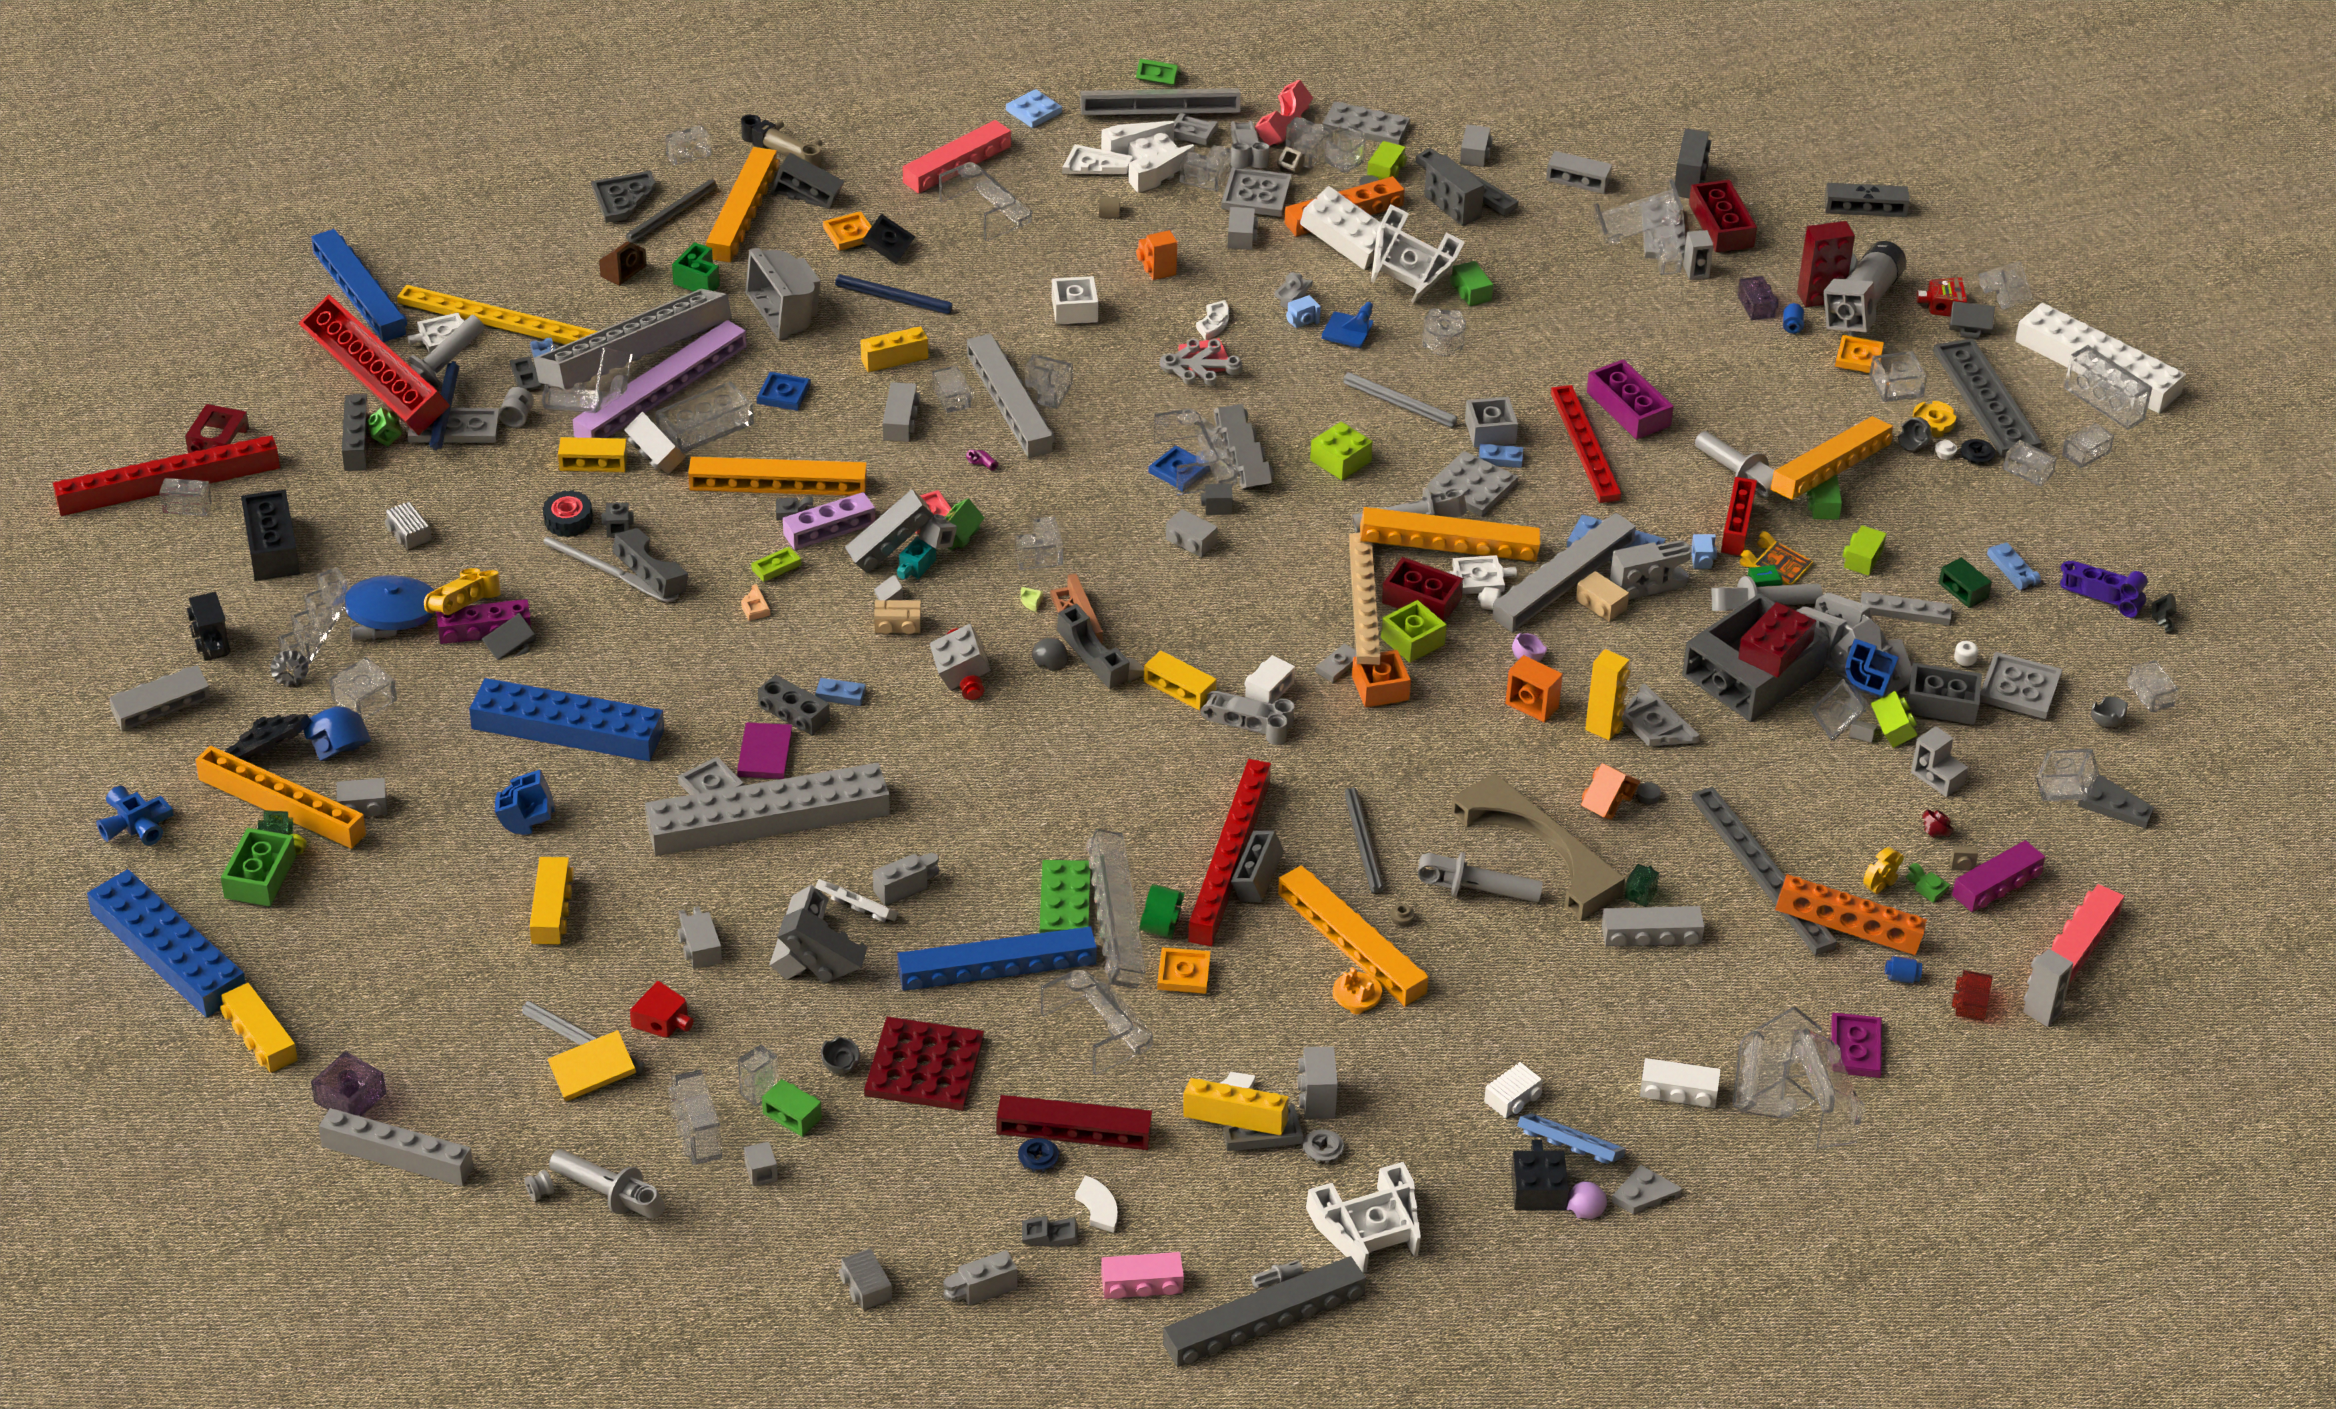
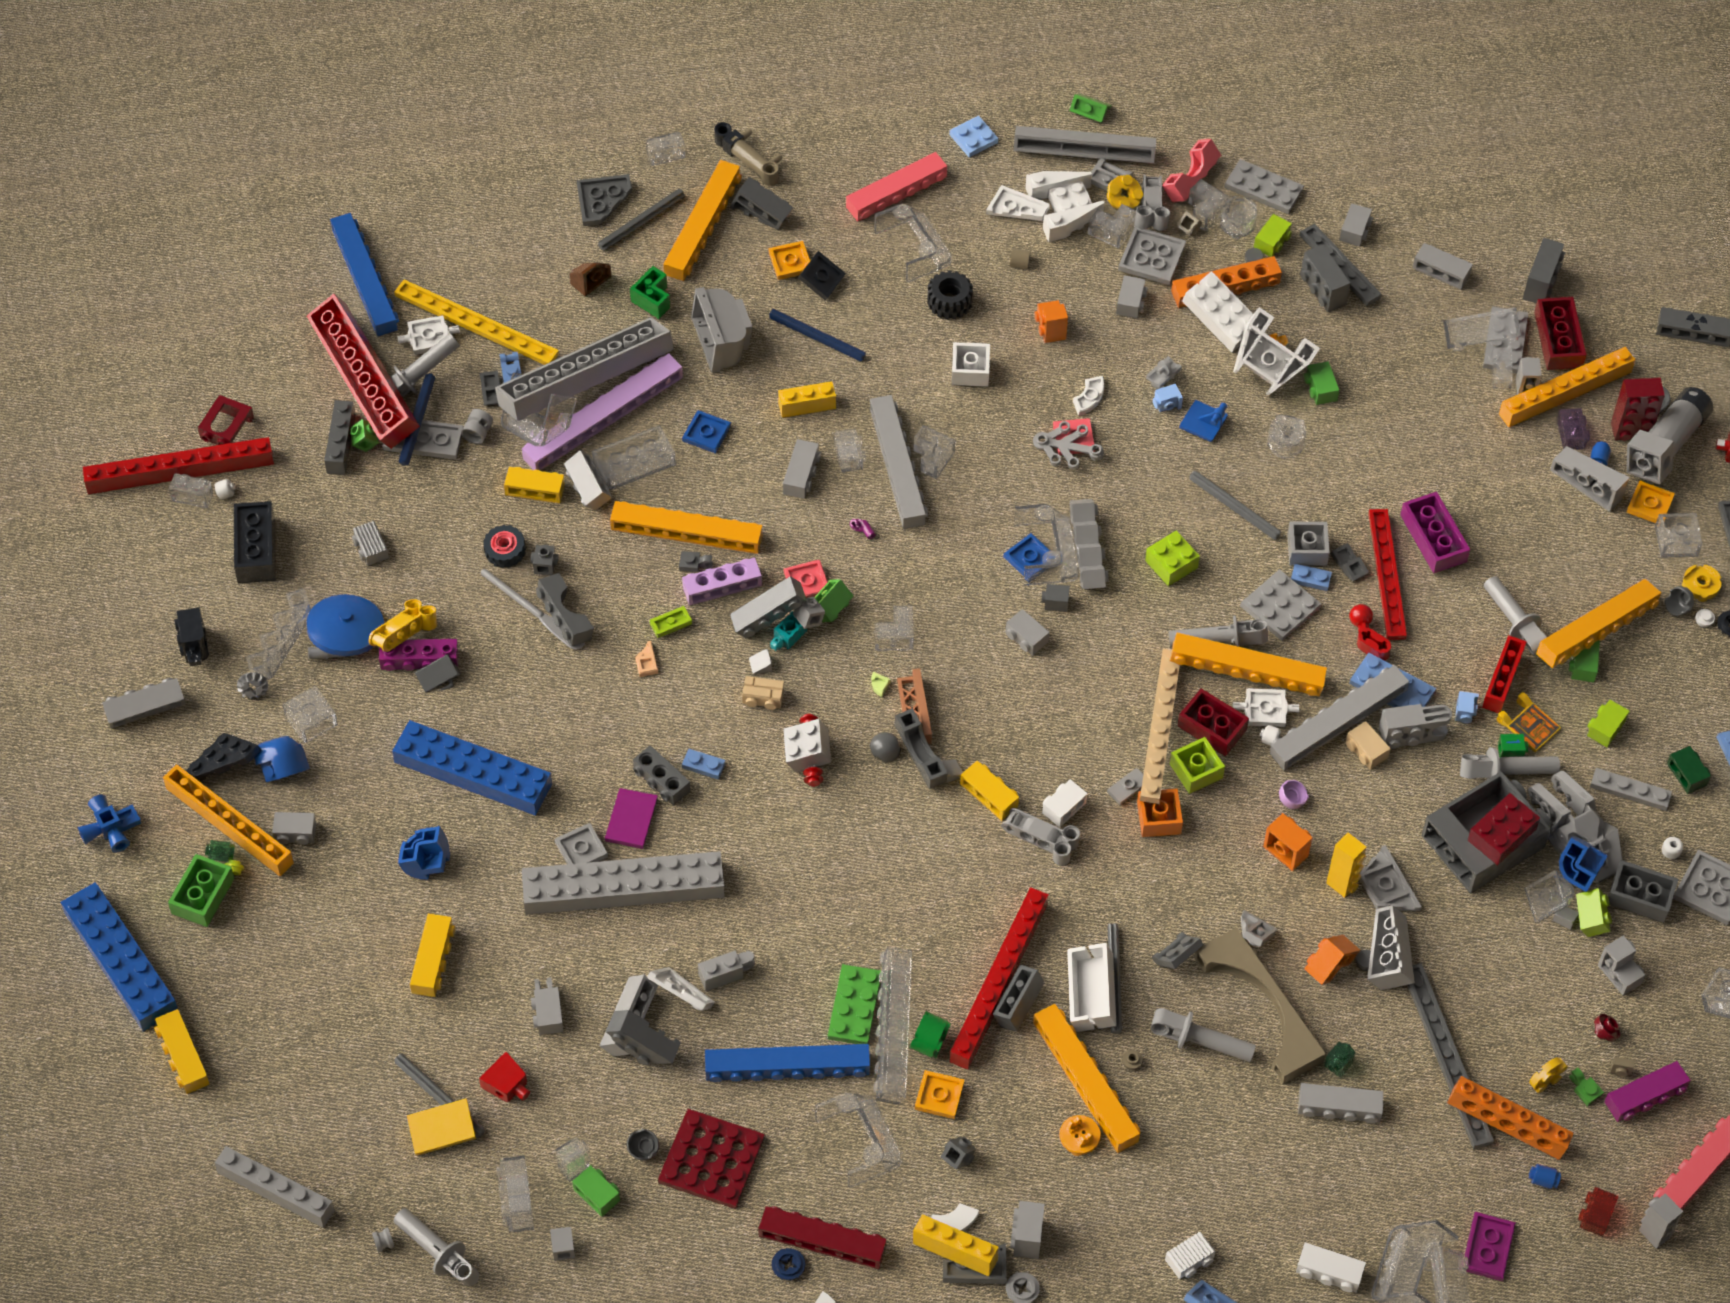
camera: 10 degrees right, 15 degrees up
brick [311,1051,387,1117] -> none
none -> white piece [215,479,236,500]
none -> black tyre [927,270,973,320]
none -> dark grey brick [940,1136,977,1170]
none -> white piece [1068,943,1116,1032]
none -> yellow plate [1107,175,1143,211]
none -> dark grey plate [1152,932,1204,969]
none -> light grey wing [1241,910,1277,947]
none -> dark grey slope [1330,543,1369,582]
none -> red beam [1349,604,1391,661]
none -> light grey wedge [1367,905,1415,990]
none -> light orange brick [1499,347,1636,427]
none -> light grey wedge [1550,446,1630,512]

